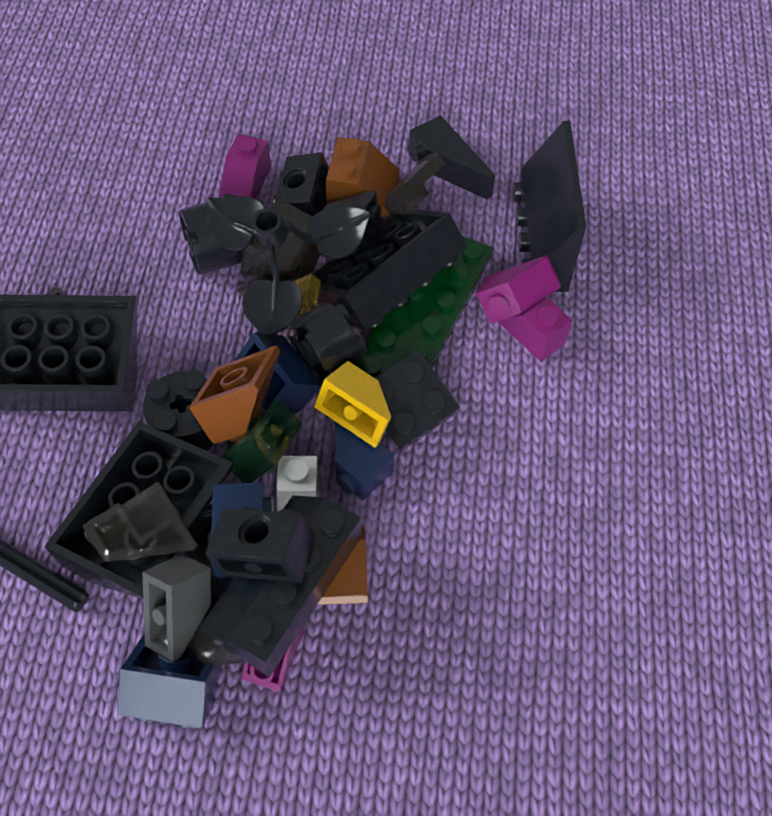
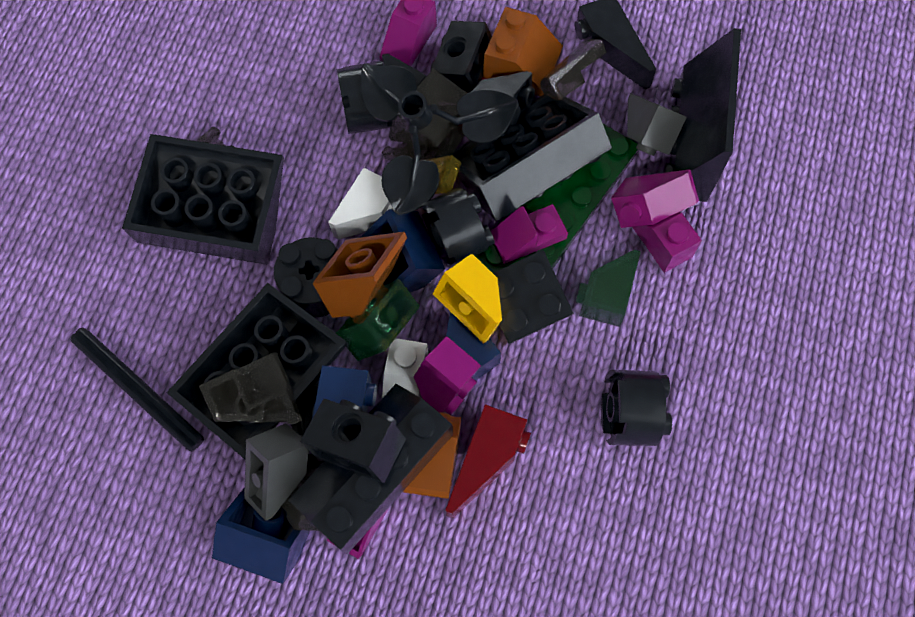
camera: 15 degrees right, 10 degrees up
none -> white slope [328,168,393,239]
none -> magenta slope [413,336,481,416]
none -> dark red slope [445,404,531,518]
none -> magenta slope [491,204,568,264]
none -> clear green slope [575,250,641,327]
none -> black brick [601,370,672,446]
none -> dark grey slope [627,93,687,156]

